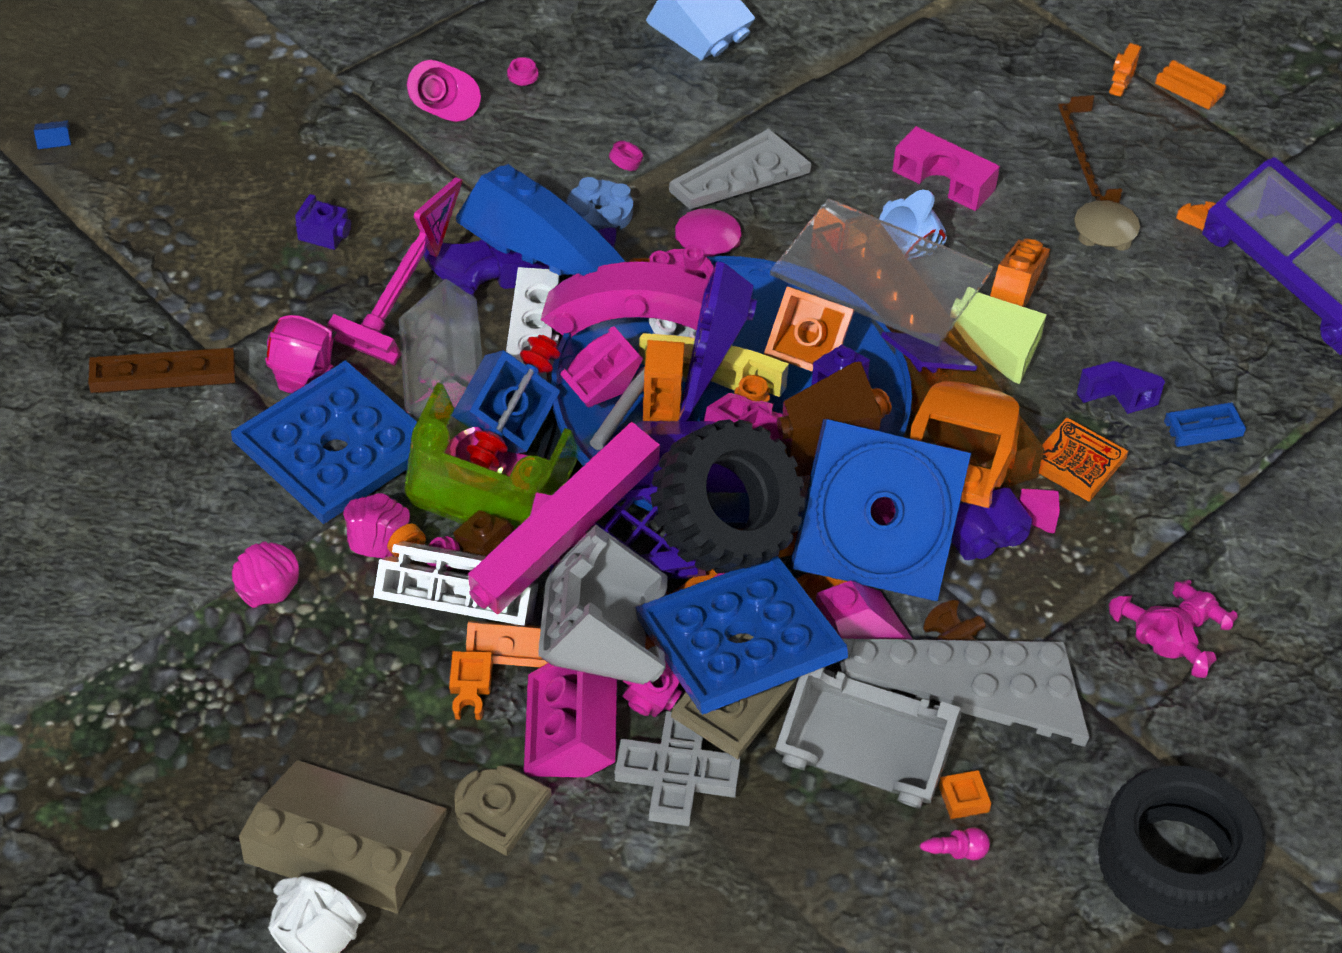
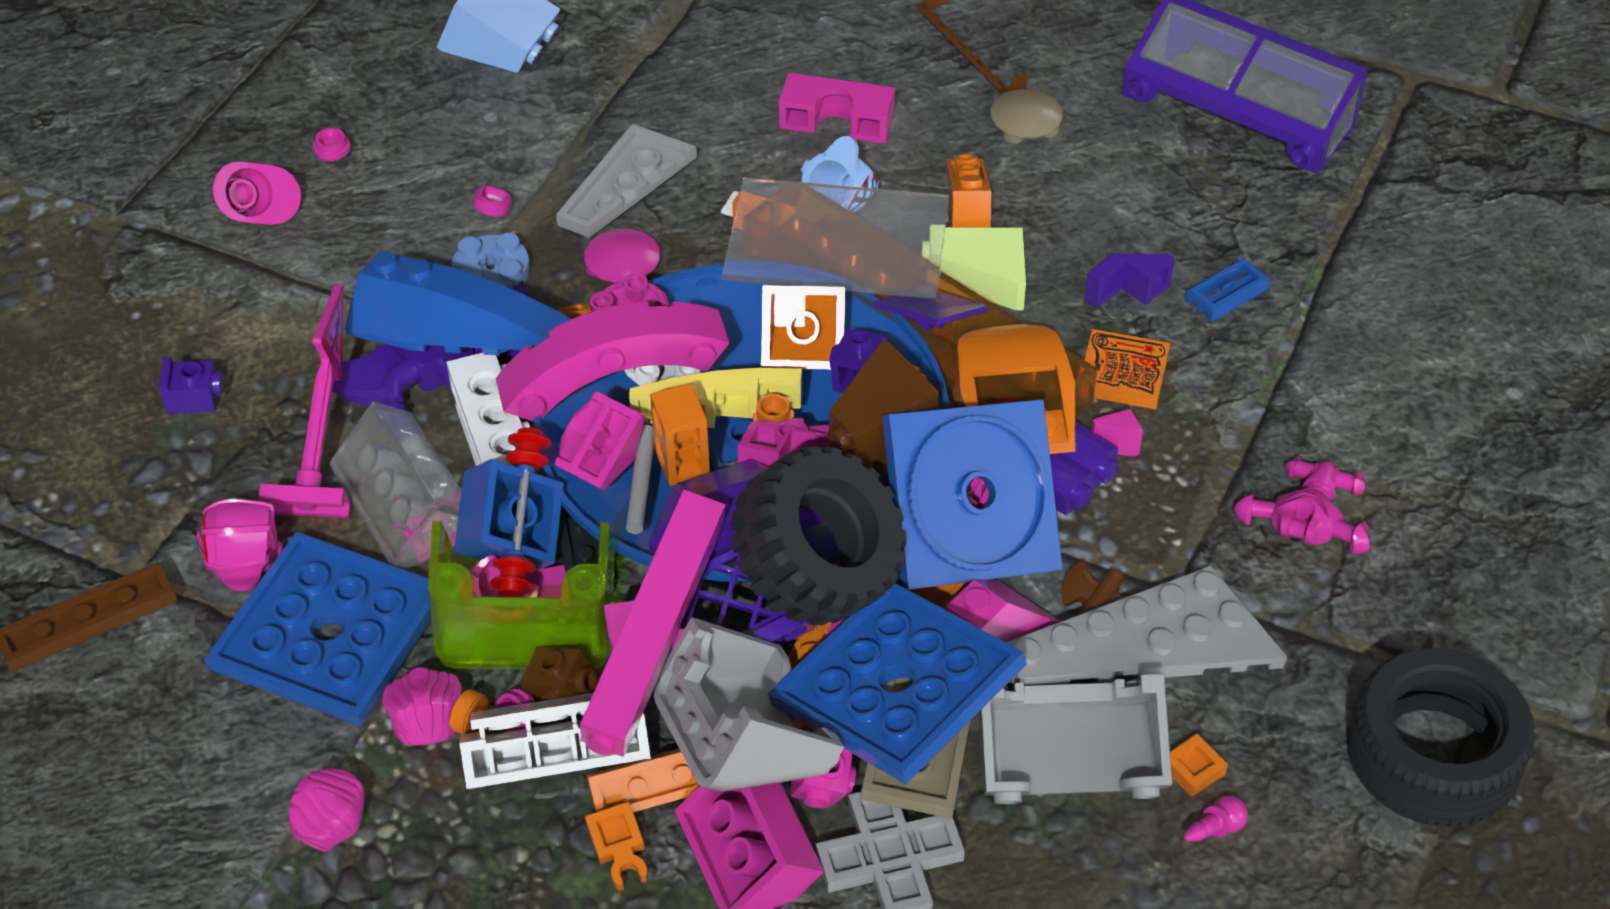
camera: 20 degrees left, 0 degrees up
dark purple wedge [678,261,757,421] -> none
orange tile [1176,201,1216,230] -> none

